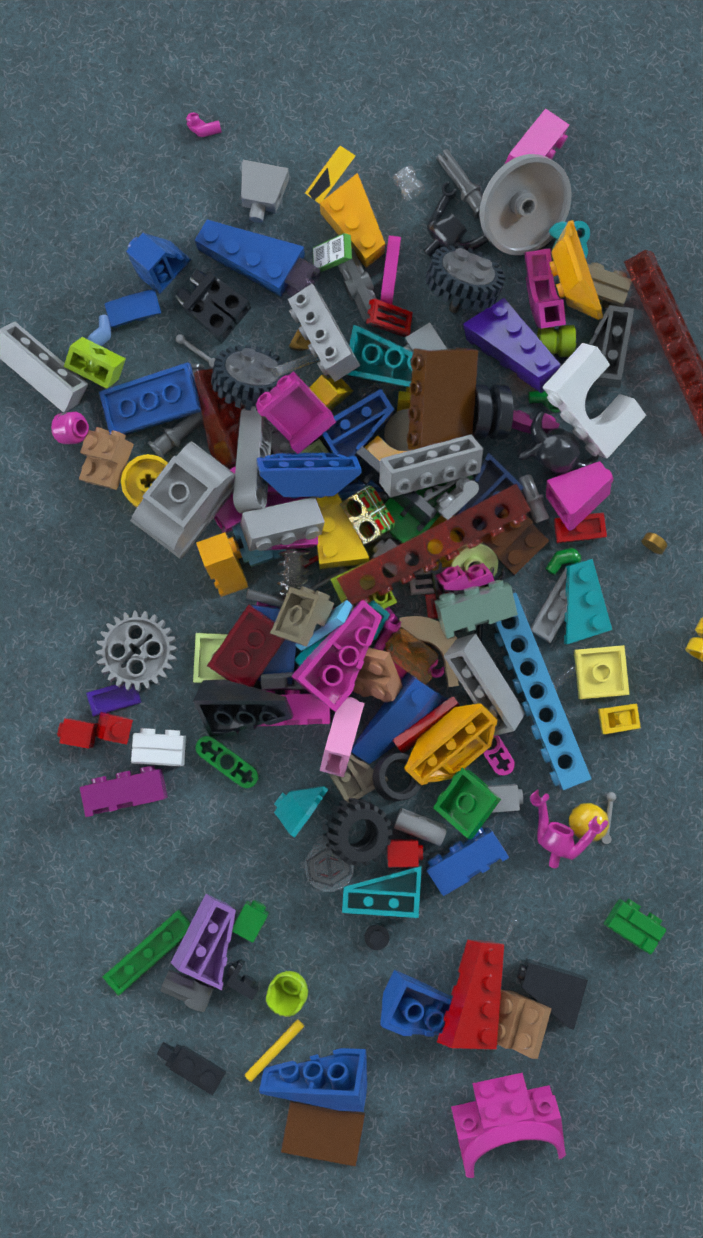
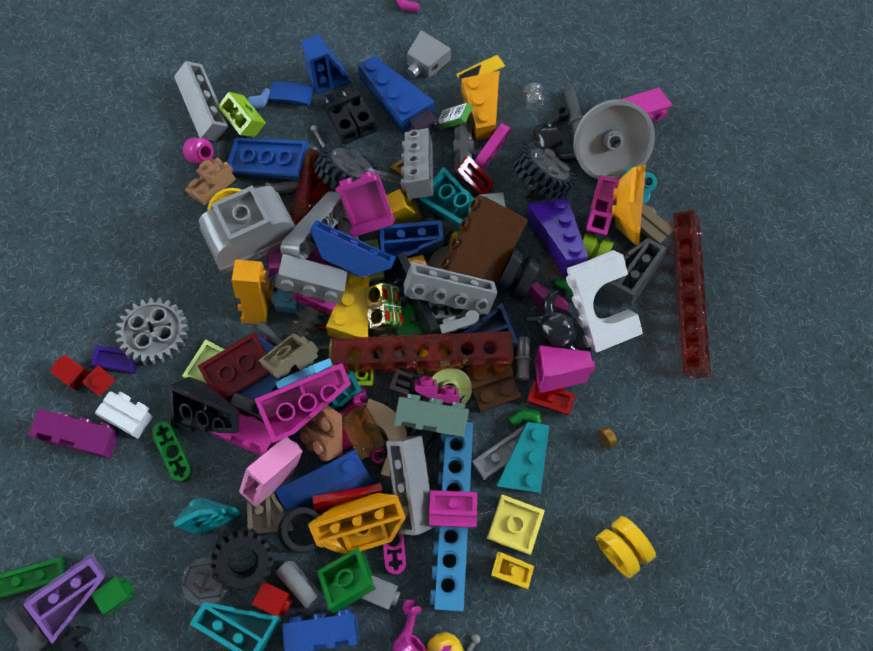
camera: 20 degrees right, 15 degrees down
none -> dark pink plate [429,490,477,528]

